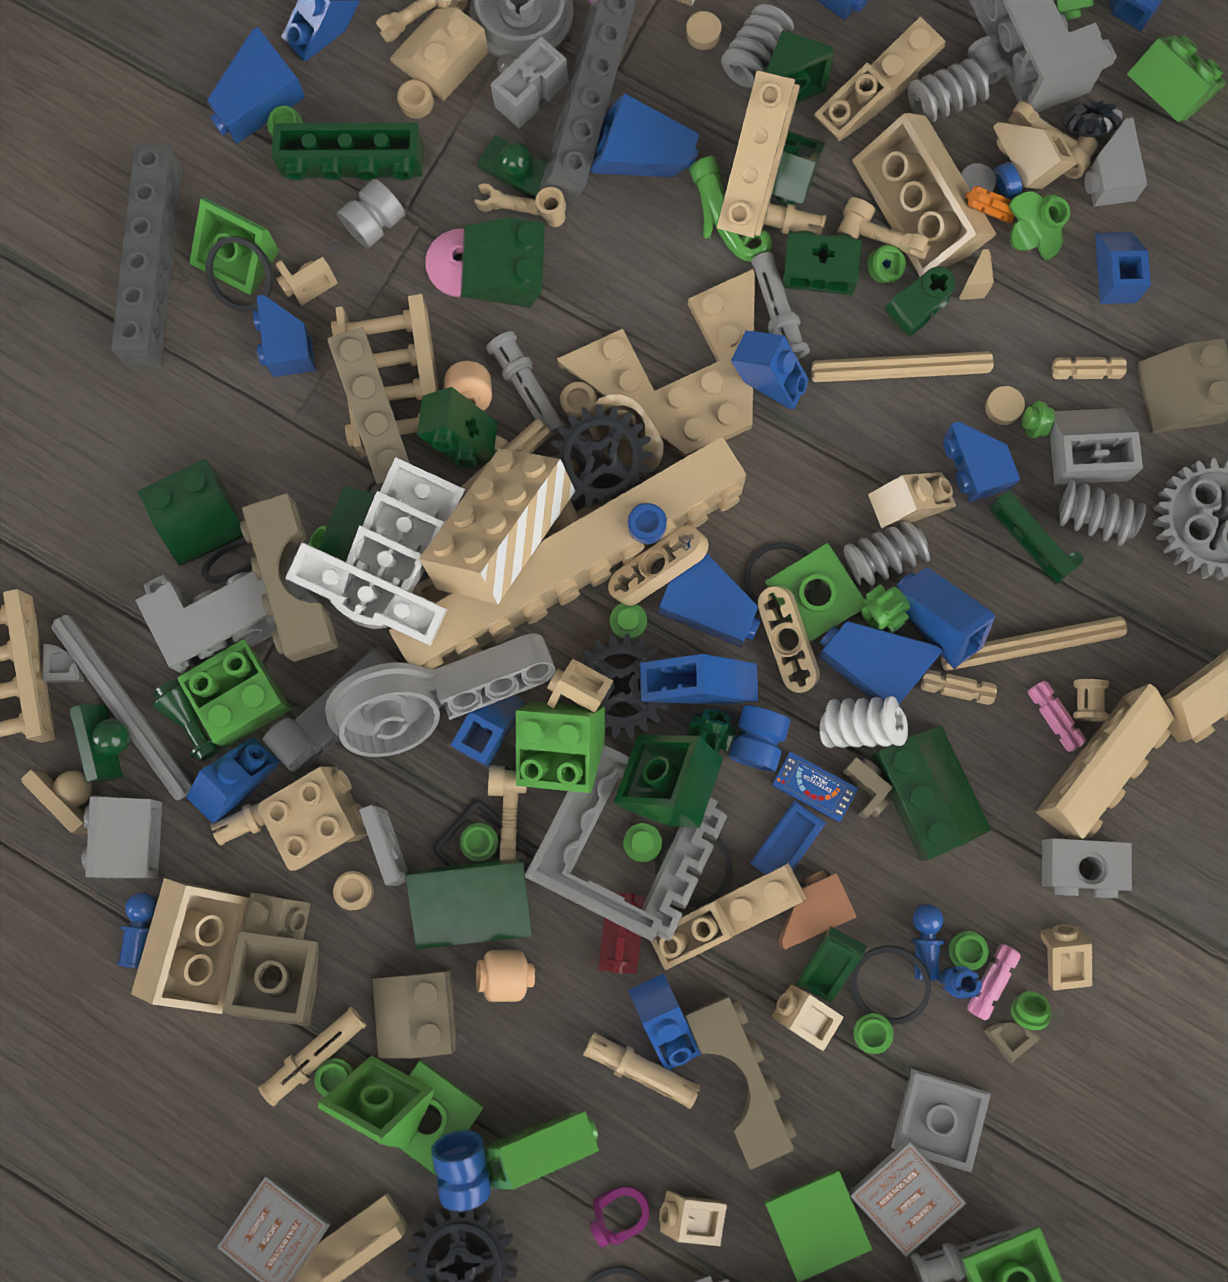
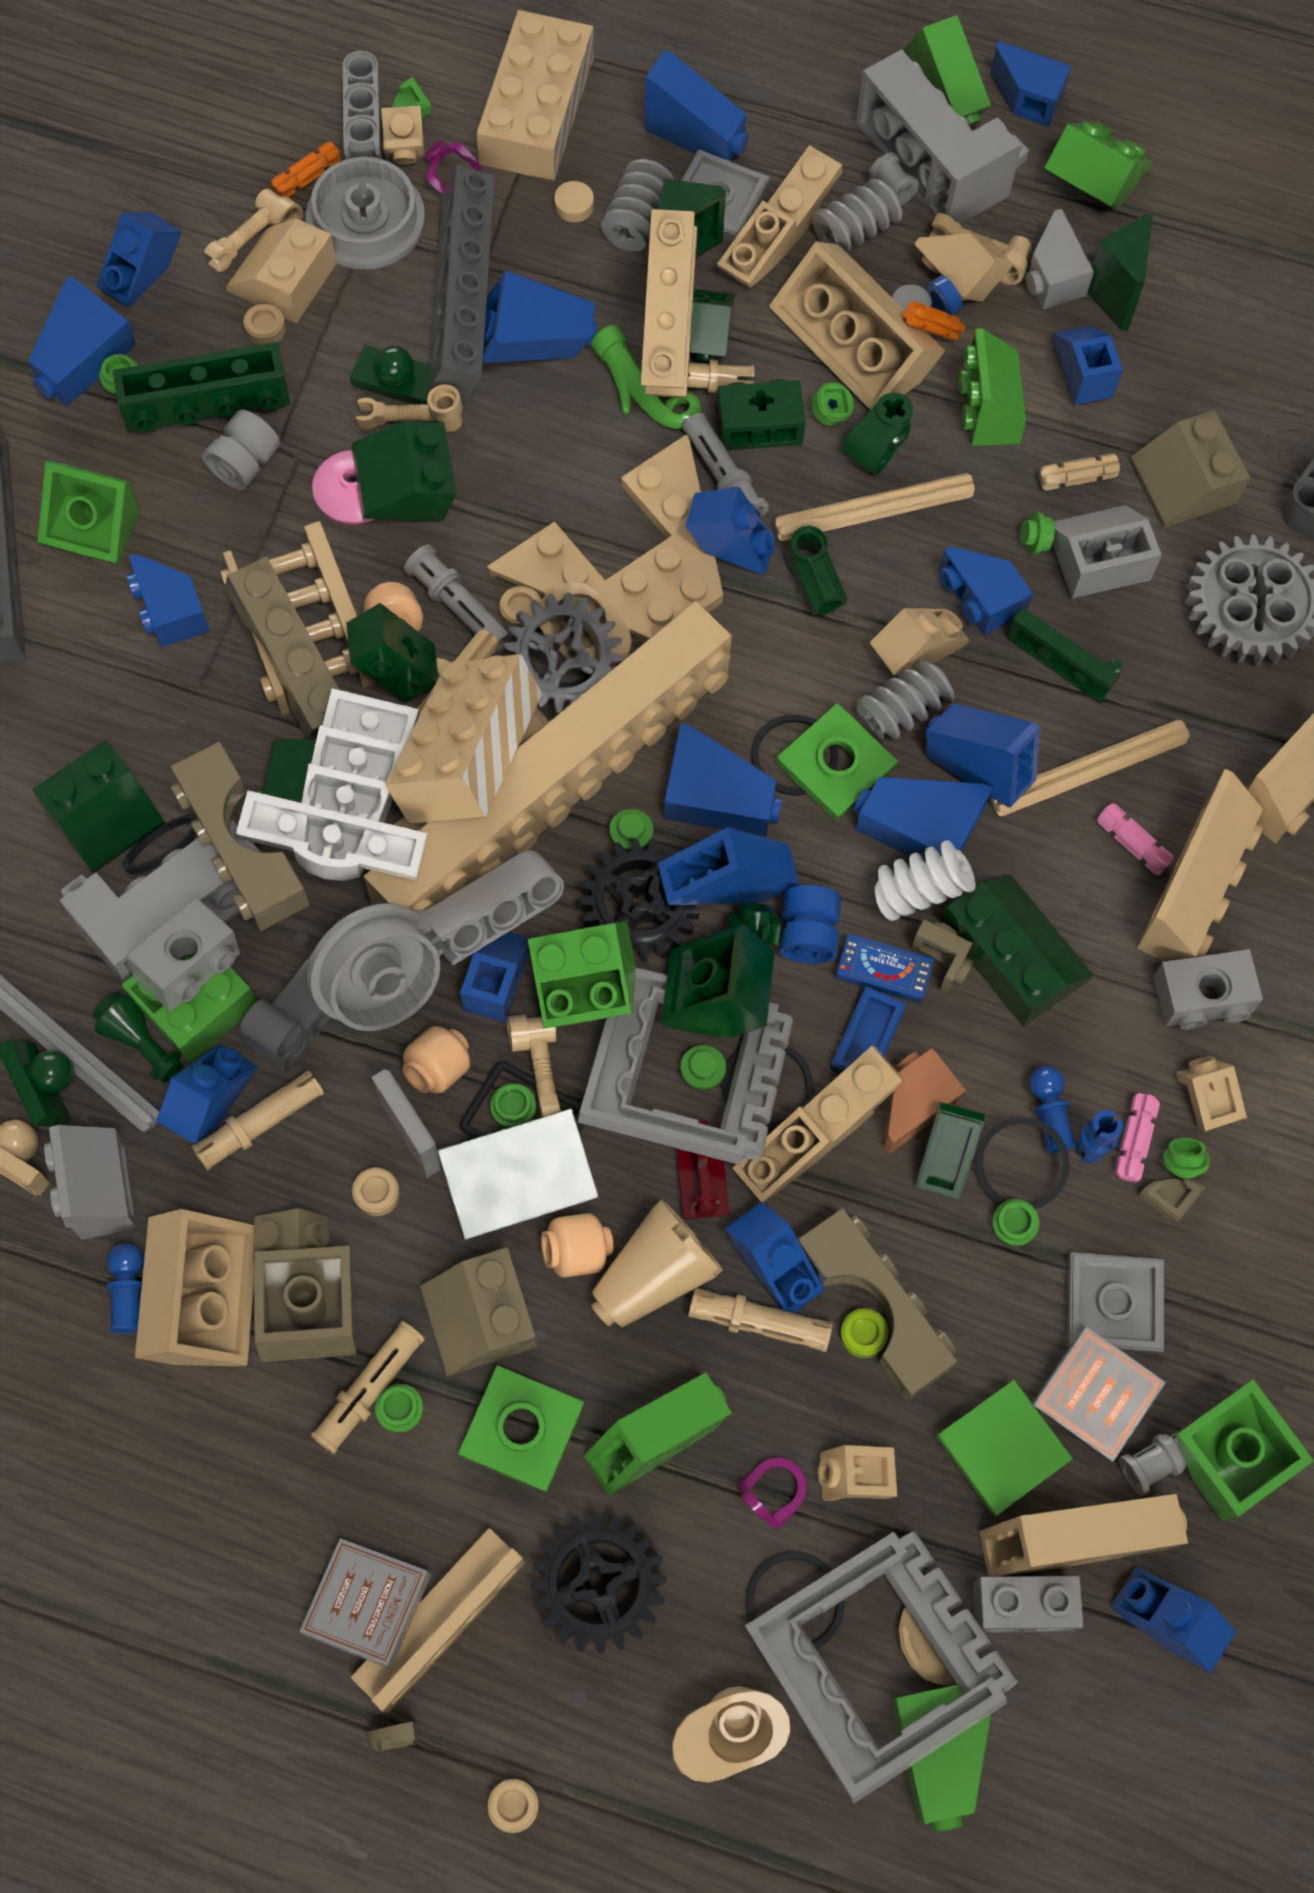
camera: 20 degrees left, 10 degrees down
black piece [206,236,273,311] -> none
tan bracket [258,767,368,871] -> none
tan bracket [275,257,338,306] -> none
bright green slope [318,1056,433,1149] -> none
blue wheel [431,1130,491,1211] -> none
light grey piece [490,37,569,129] -> none
tan bracket [547,659,613,712] -> none
tan beam [608,525,708,606] -> none
blue tile [628,503,667,544] -> none
tan beam [758,586,820,693] -> none
tan bracket [772,984,844,1051] -> none
tan brick [837,197,930,259] -> none
bright green gear [862,584,910,633] -> none
tan axle [921,670,997,705] -> none
bright green plate [948,931,989,971] -> none
tan slope [959,249,994,300] -> none
tan tile [985,386,1025,425] -> none
bright green plate [1008,191,1070,261] -> none
light grey piece [1058,479,1146,547] -> none
black gear [1062,100,1123,137] -> none
tan bush [1073,679,1109,722] -> none
none -> light grey brick [126,898,240,1012]
none -> light nougat head [402,1026,470,1094]
none -> tan cone [591,1200,723,1328]
none -> light grey tile [681,149,770,243]
none -> dark green piece [786,525,847,616]
none -> lime tile [840,1308,889,1358]
none -> bright green slope [958,328,1026,446]
none -> dark green slope [1087,214,1153,331]

